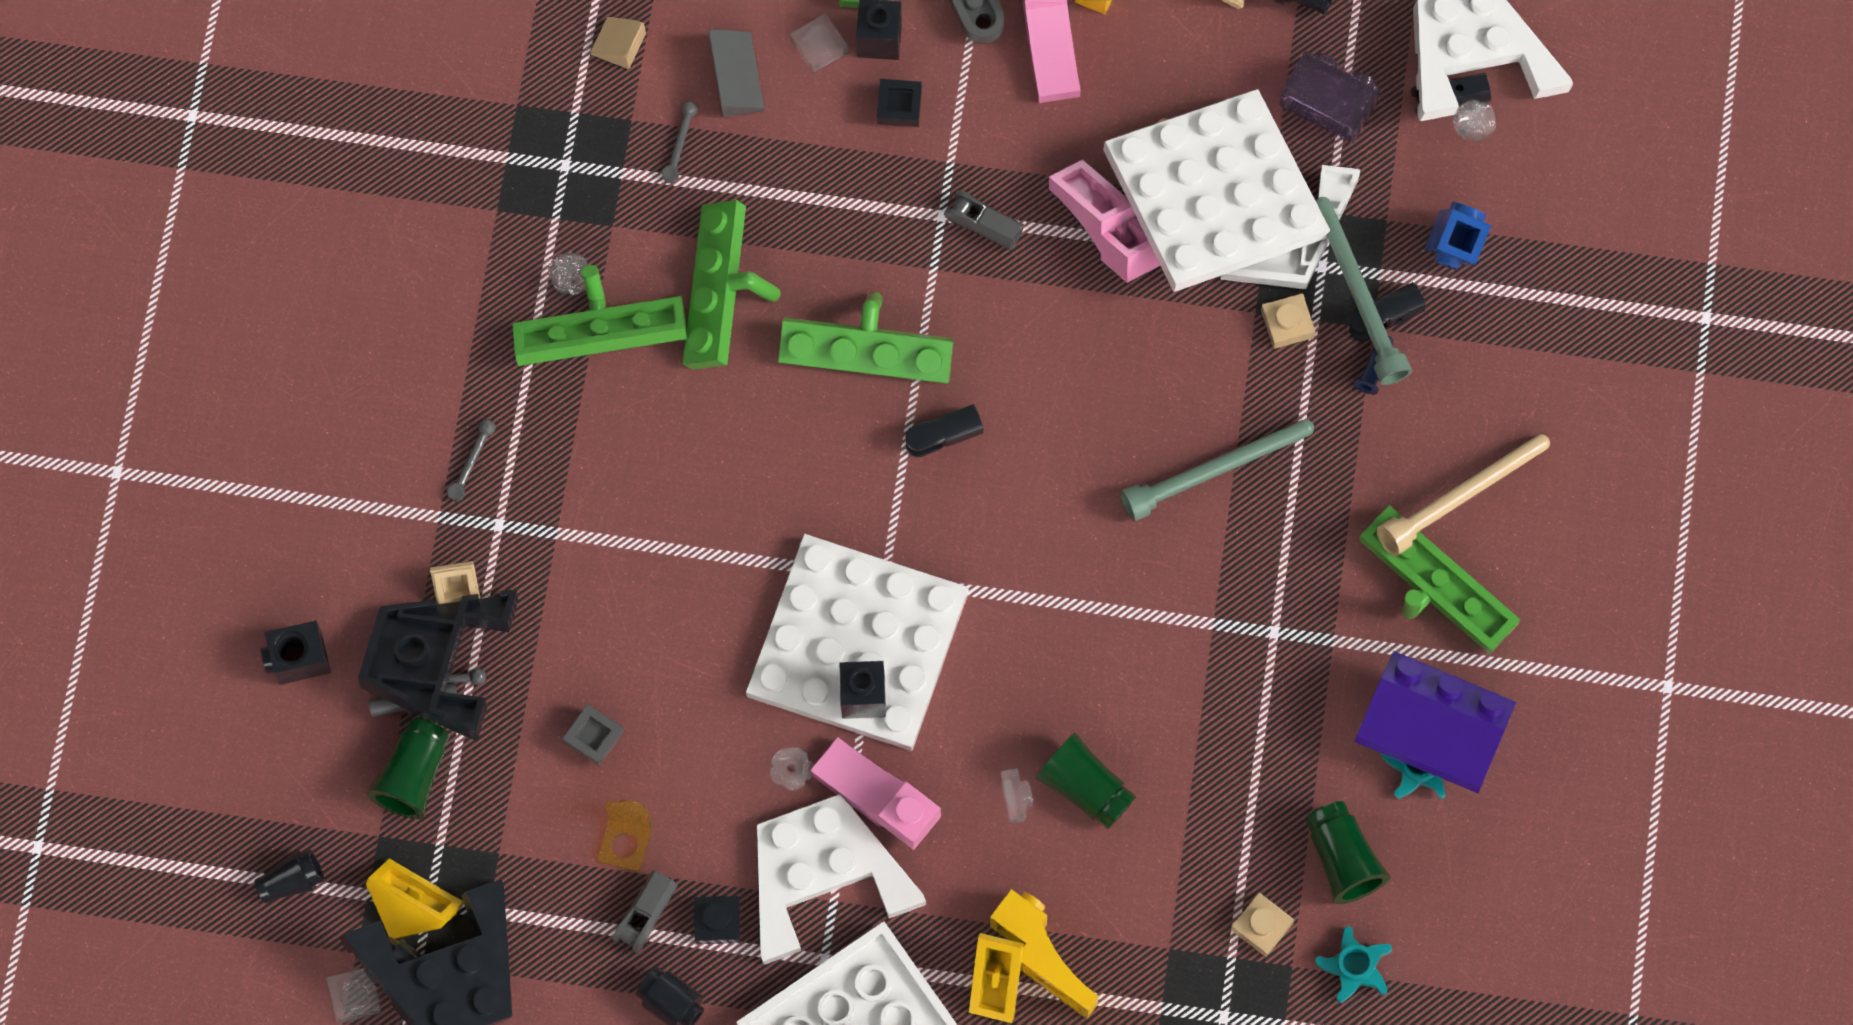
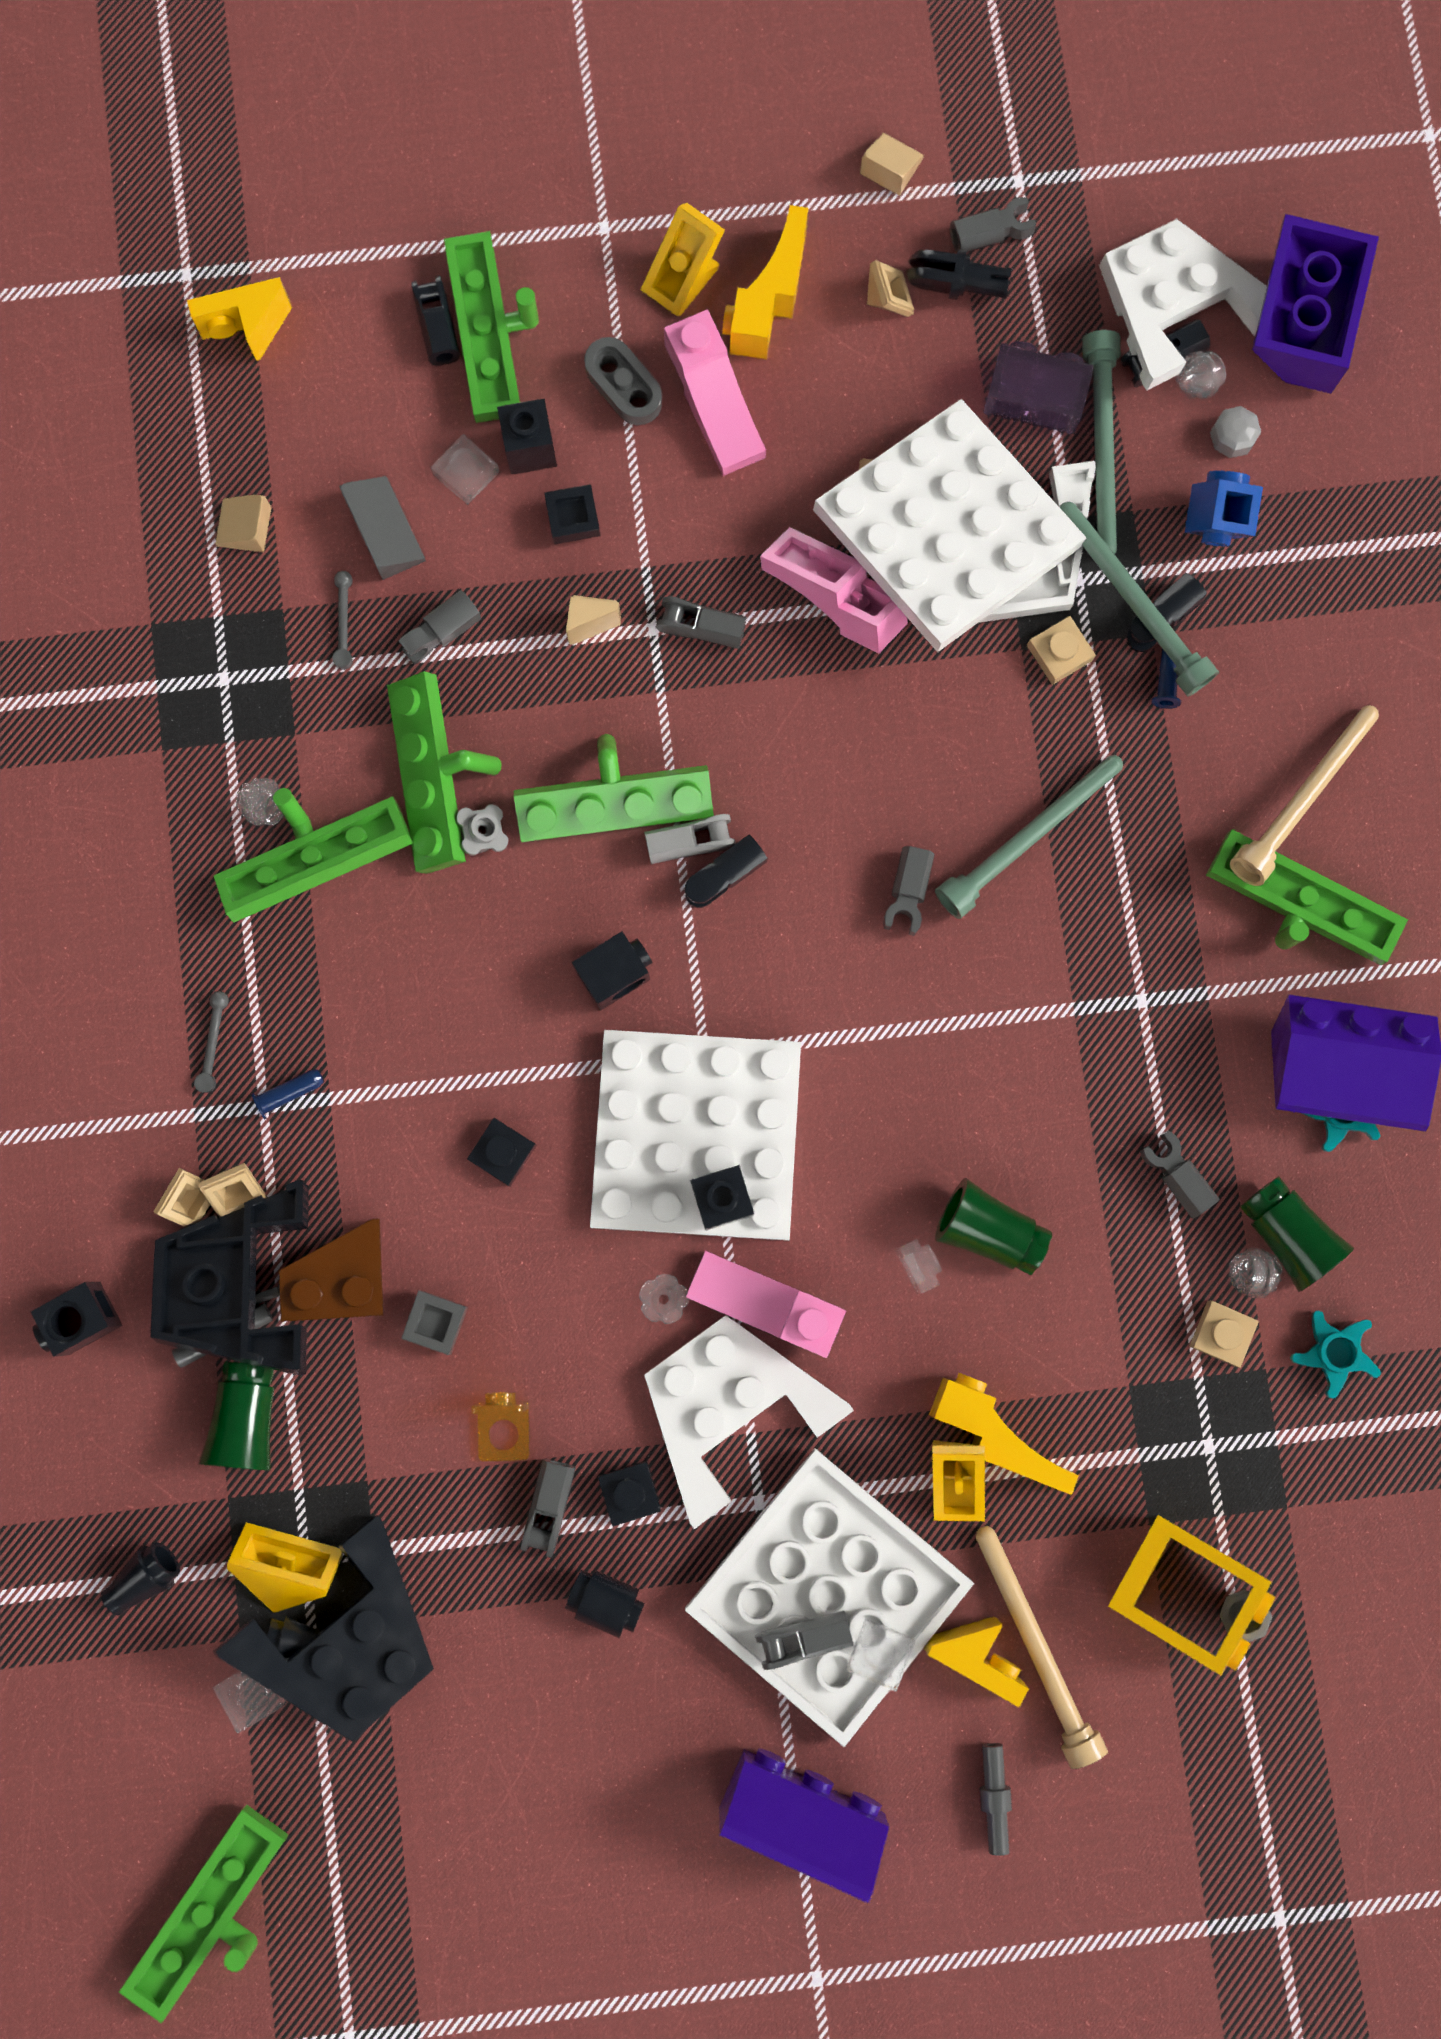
camera: 20 degrees left, 10 degrees up
none -> tan slope [153,1168,210,1227]
none -> dark blue piece [251,1070,324,1120]
none -> reddish brown wing [279,1218,383,1322]
none -> dark grey bar [399,590,481,665]
none -> light grey plate [456,804,508,856]
none -> black plate [467,1118,537,1187]
none -> tan slope [566,595,621,644]
none -> black brick [572,931,653,1011]
none -> light grey bar [644,814,736,864]
none -> dark grey bar [883,846,935,936]
none -> sand green piece [1082,330,1121,554]
none -> dark grey bar [1140,1130,1220,1219]
none -> light grey tile [1210,406,1261,458]
none -> clear plate [1230,1248,1283,1298]
none -> dark purple slope [1252,214,1379,394]

